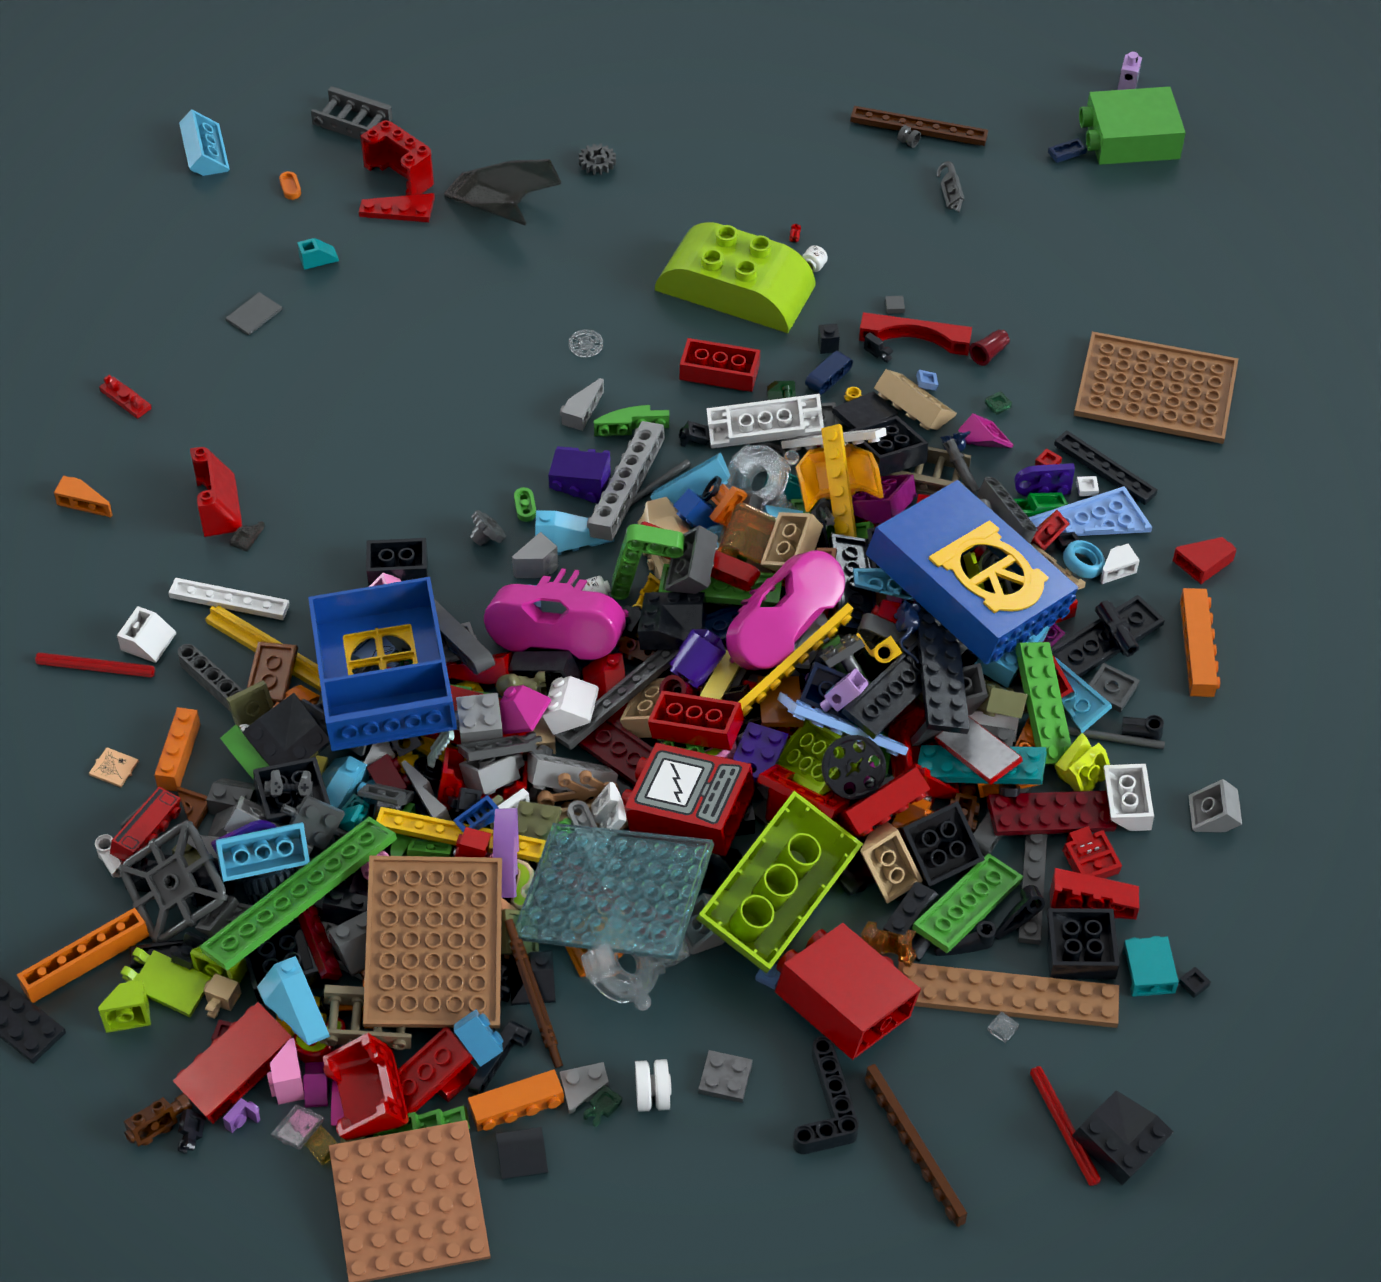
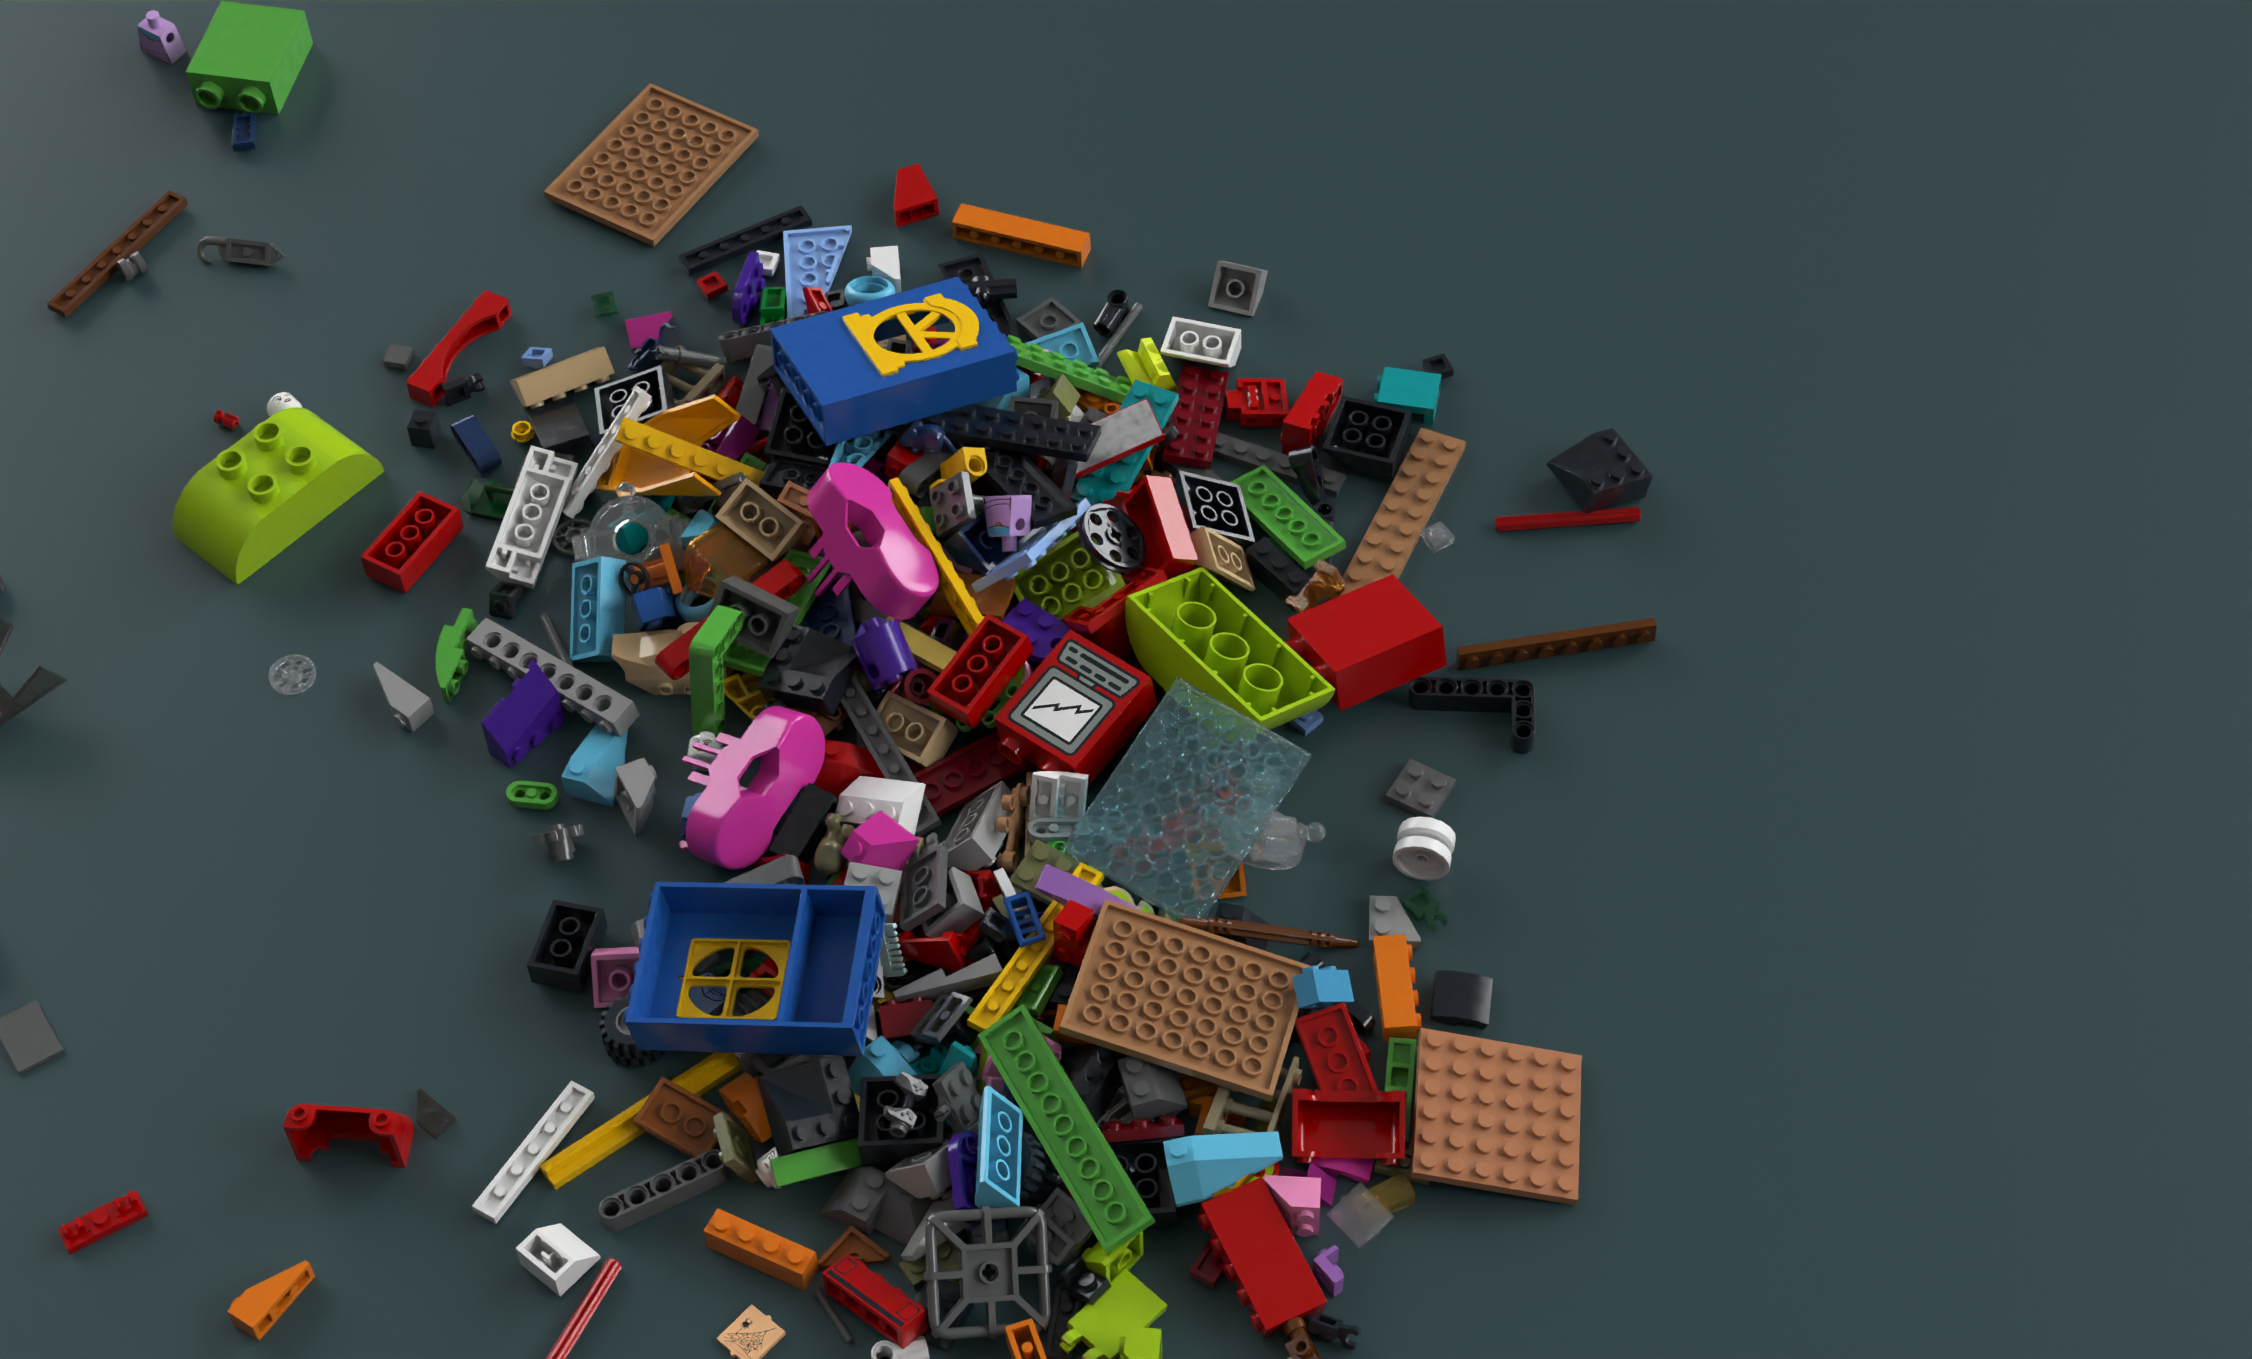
camera: 70 degrees left, 0 degrees up
tan brick [204,973,241,1019] -> none
dark red plant [969,329,1010,366] -> none

